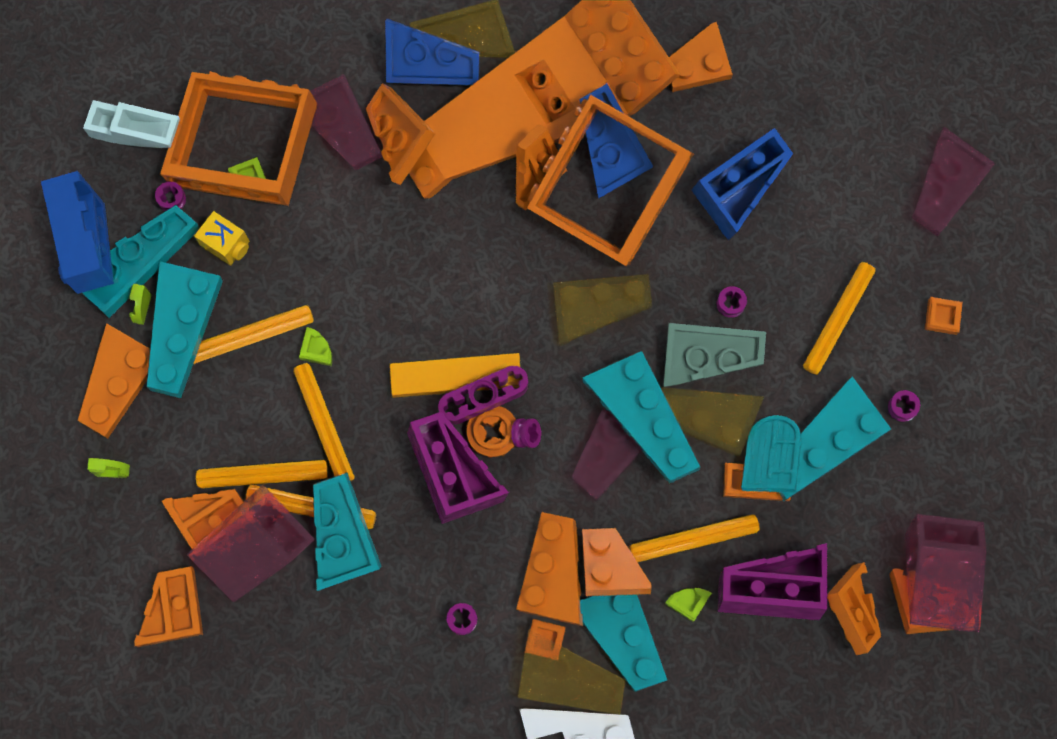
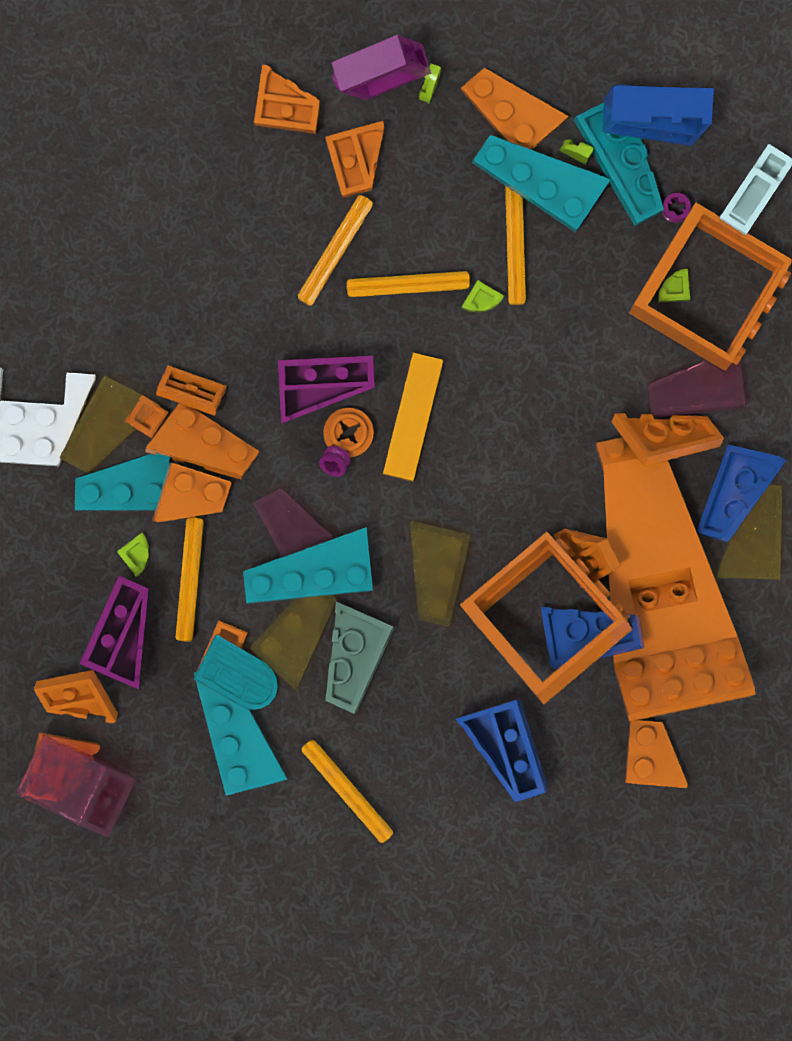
camera: 110 degrees right, 10 degrees up
clear pink slope [187,485,315,603] -> none
yellow brick [194,211,250,266] -> none
light orange axle [196,460,328,488] -> none
teal wing [313,472,382,591] -> none
magenta beam [438,366,528,425] -> none
magenta bush [447,603,478,635] -> none
magenta bush [717,286,747,318] -> none
magenta bush [888,390,921,422] -> none
clear pink wing [912,127,995,237] -> none
orange tile [925,297,963,335] -> none
none -> orange tile [156,365,226,416]
none -> magenta window [332,34,431,100]

